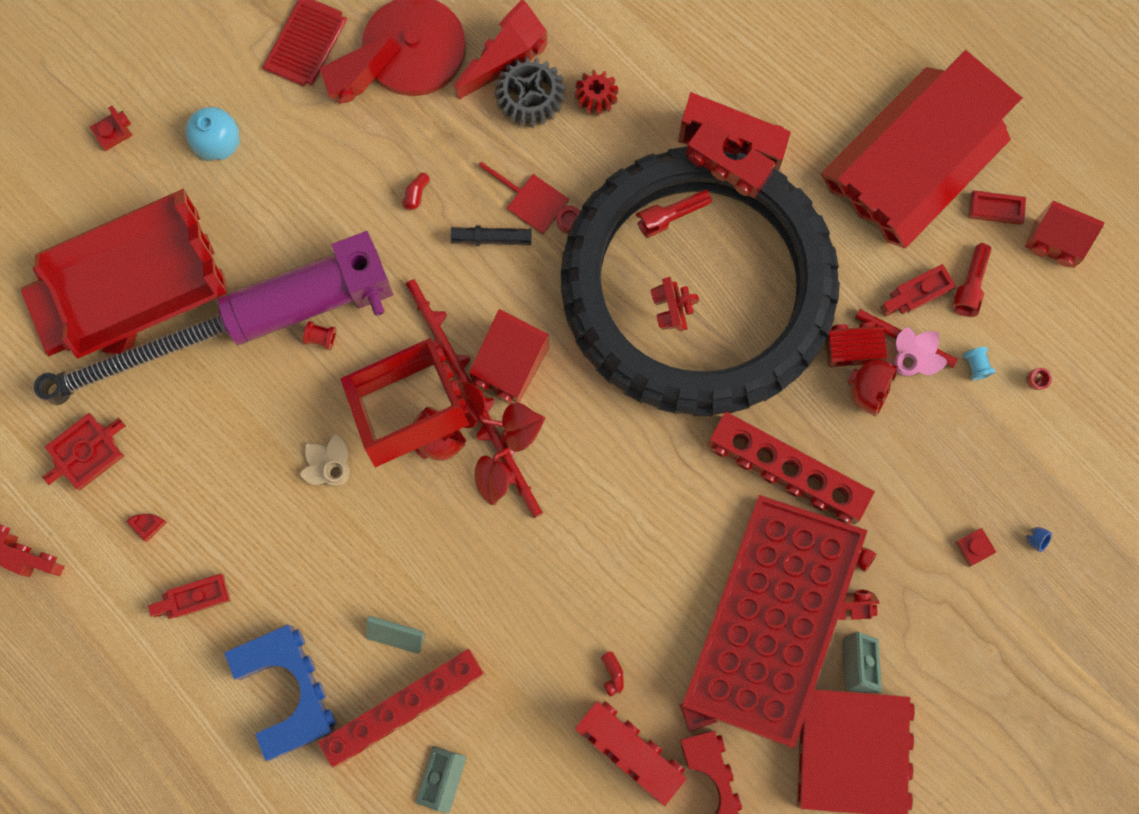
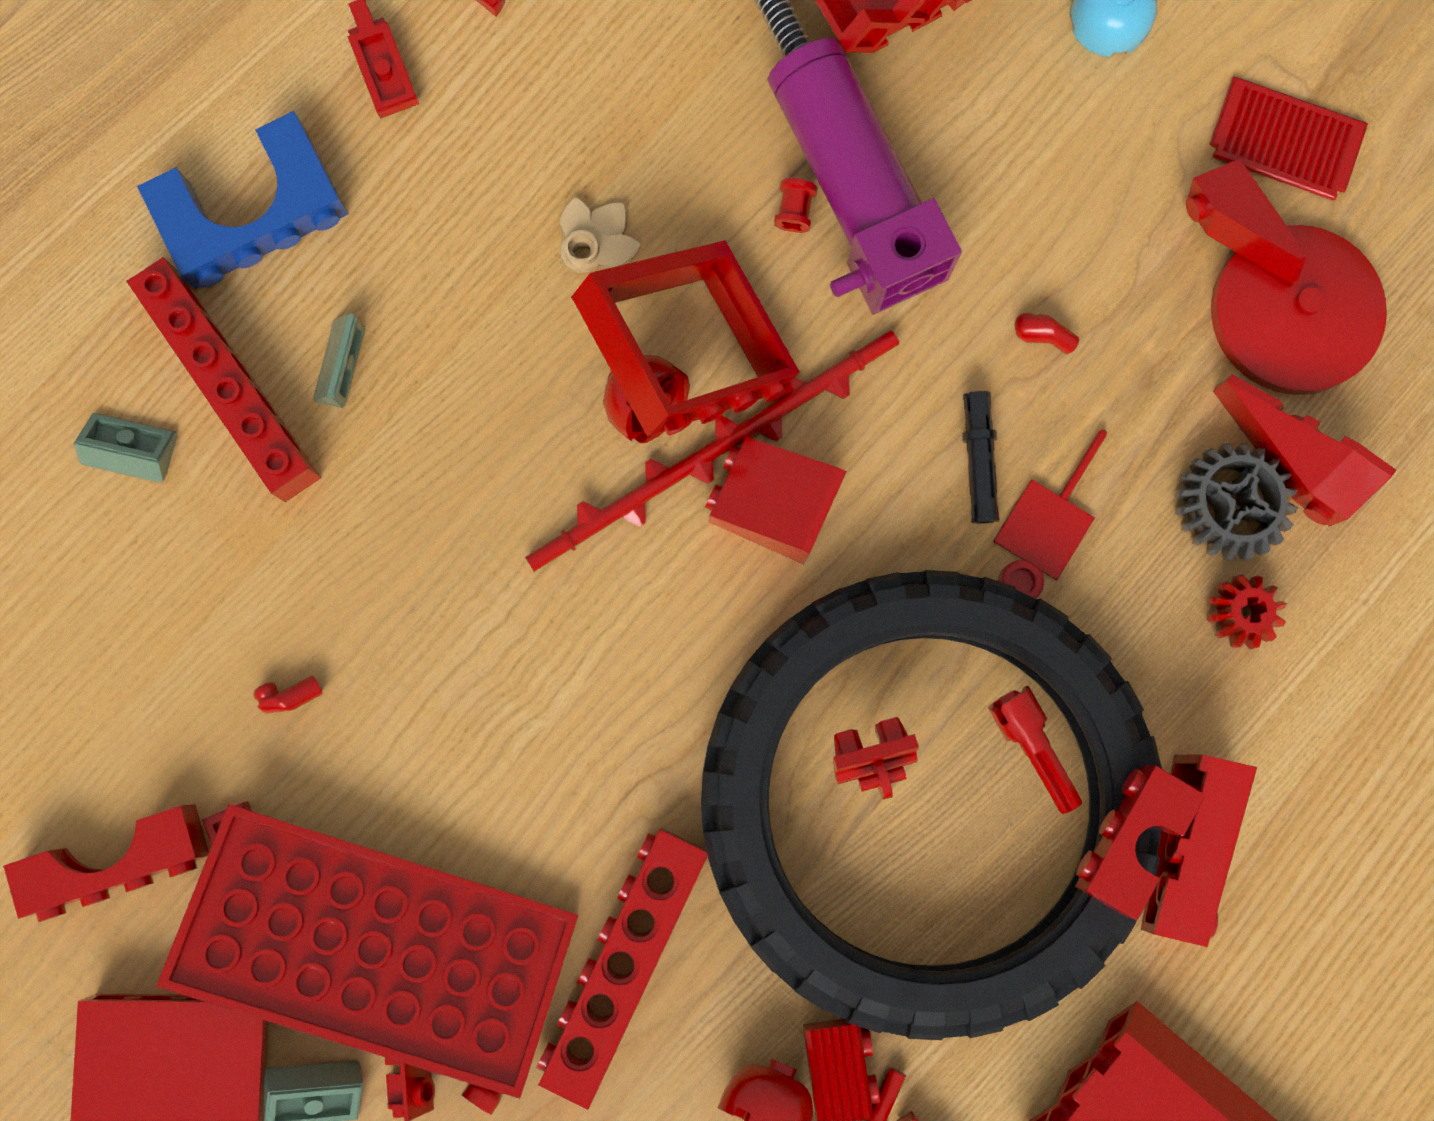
camera: 80 degrees right, 5 degrees up
red plant [457,382,545,505] -> none
red wedge [575,701,687,806] -> none

